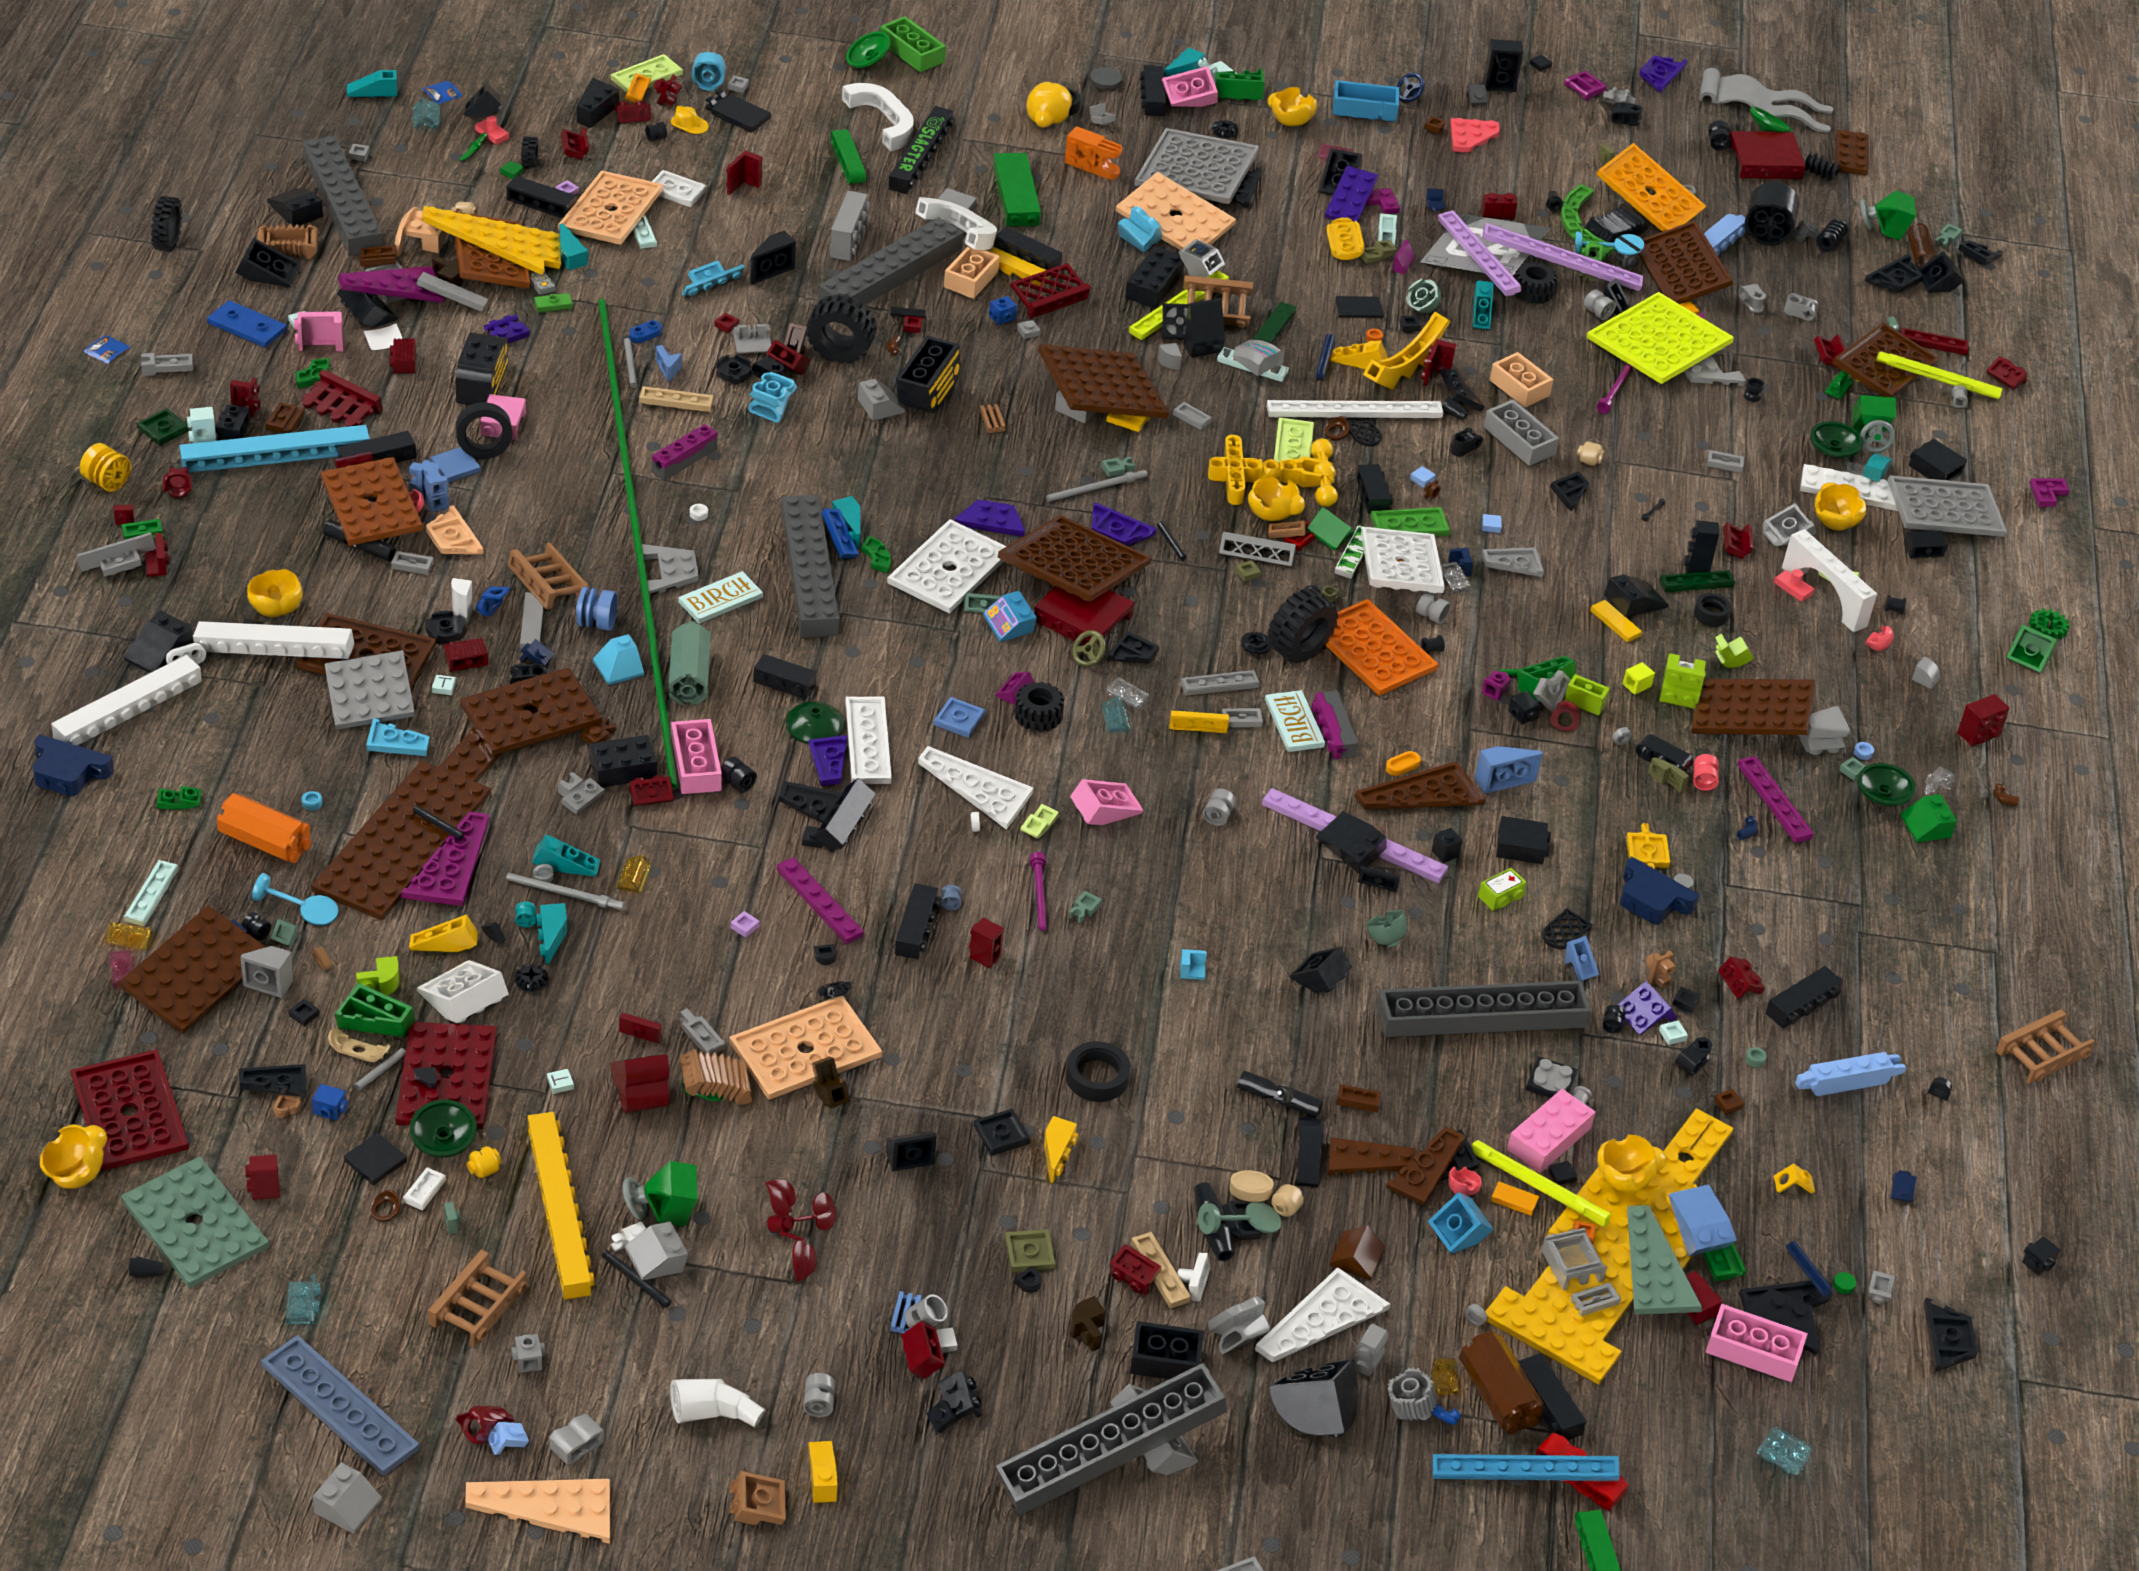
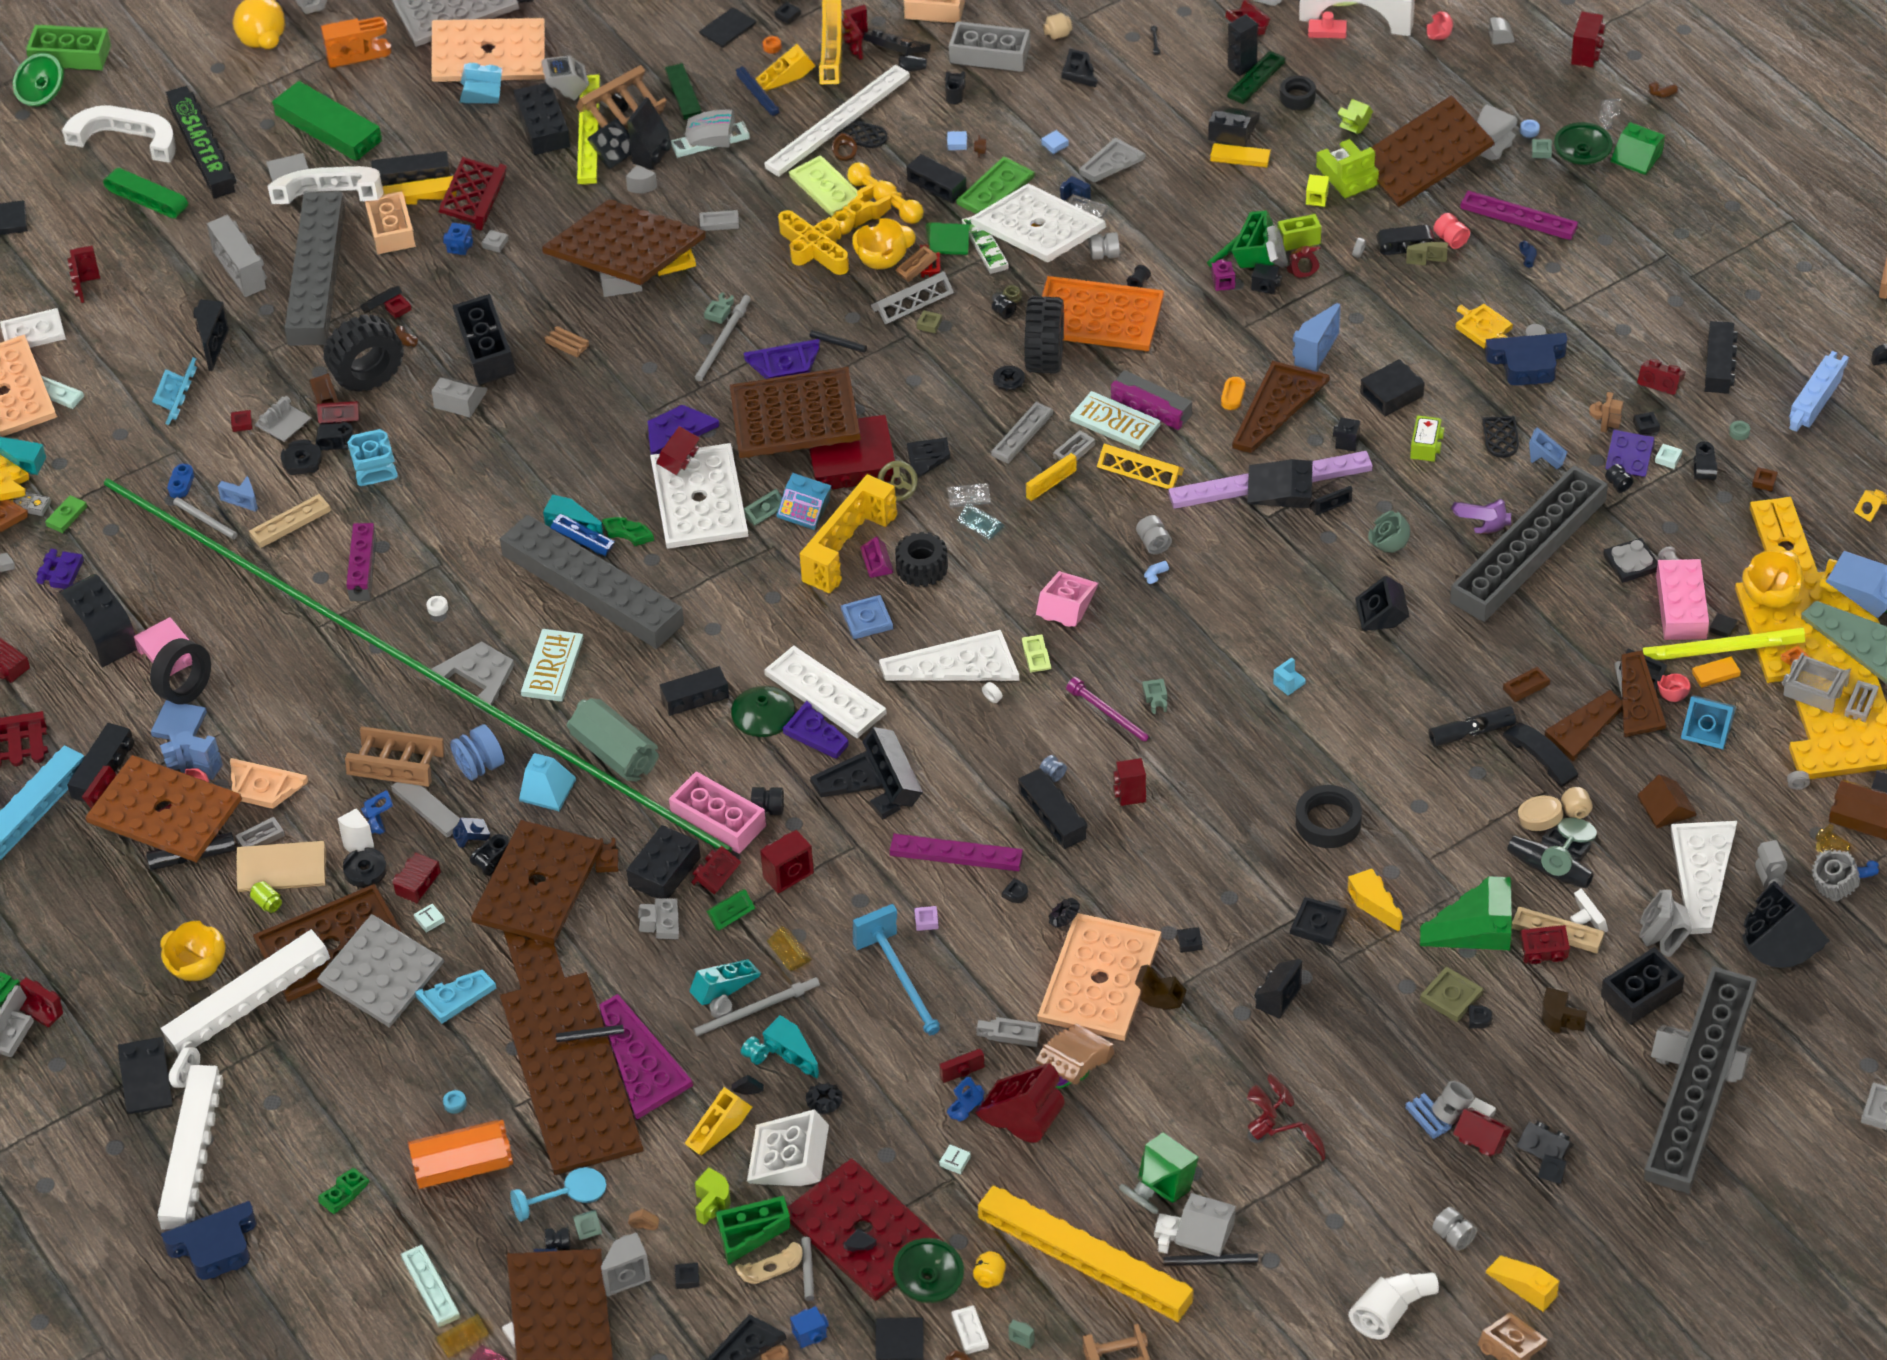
camera: 35 degrees left, 5 degrees up
none -> tan slope [237,841,327,892]
none -> lime brick [250,881,282,913]
none -> dark red brick [656,426,700,476]
none -> green plate [706,889,755,930]
none -> dark red brick [760,829,814,894]
none -> yellow plate [799,474,898,594]
none -> dark azure tile [853,904,940,1035]
none -> blue bracket [947,1077,985,1121]
none -> yellow fence [1097,444,1184,489]
none -> light blue arm [1144,560,1169,584]
none -> black plate [1177,927,1203,953]
none -> green slope [1420,876,1512,950]
none -> medium lavender piece [1451,499,1511,534]

